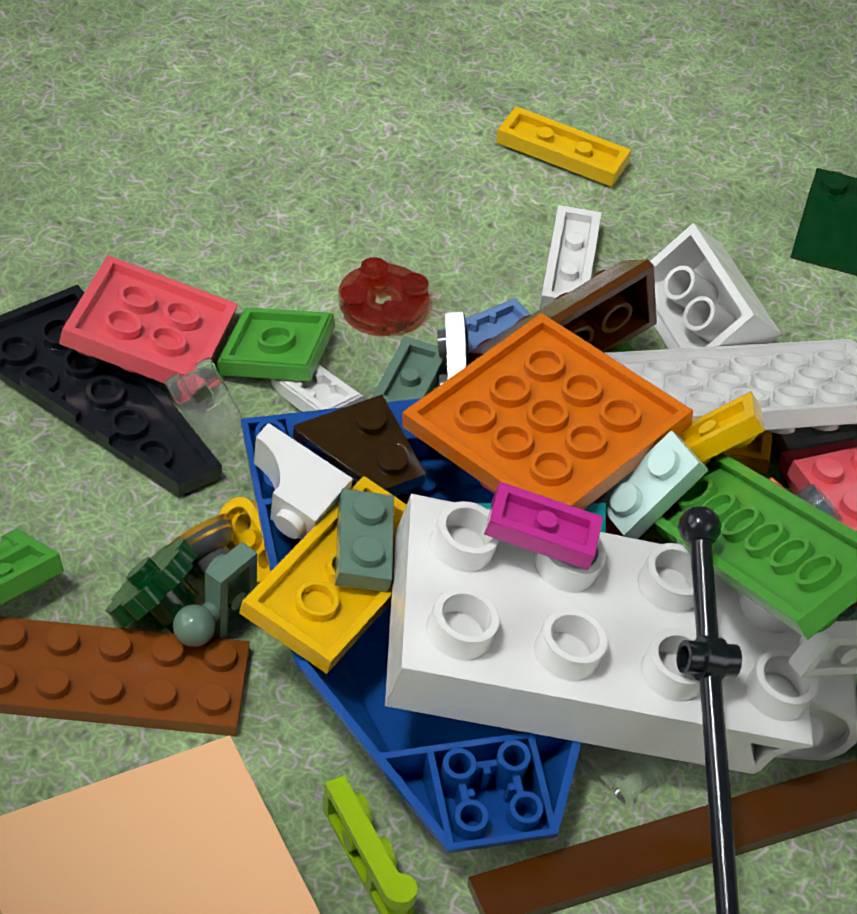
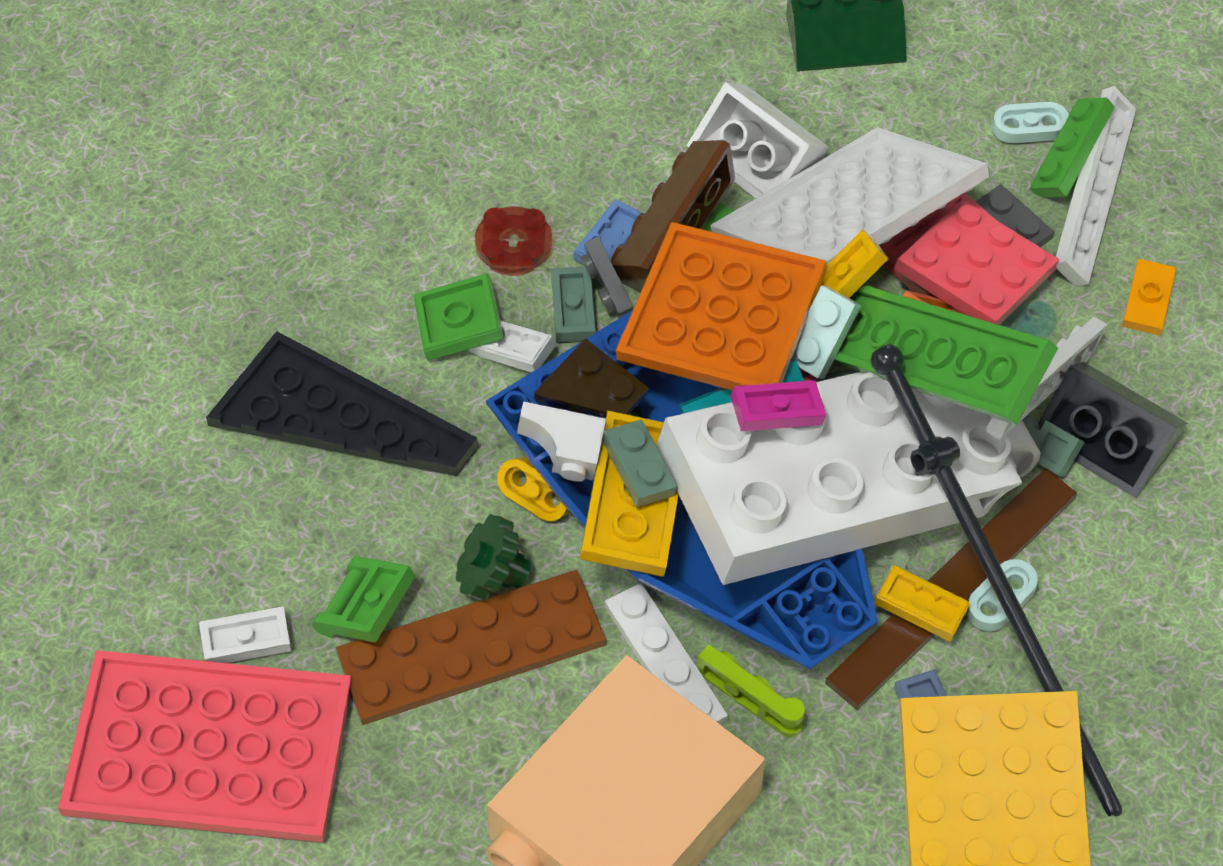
camera: 20 degrees left, 10 degrees up
coral plate [59,255,238,395] -> none
clear plate [165,357,242,448] -> none
dark grey piece [167,513,233,578] -> none
sand green plate [173,542,257,647] -> none
yellow plate [496,106,631,187] -> none
white plate [540,205,602,309] -> none
clear light blue tile [796,483,843,522] -> none
none -> white plate [605,583,728,725]
none -> yellow plate [874,565,971,642]
none -> light aqua plate [967,559,1038,631]

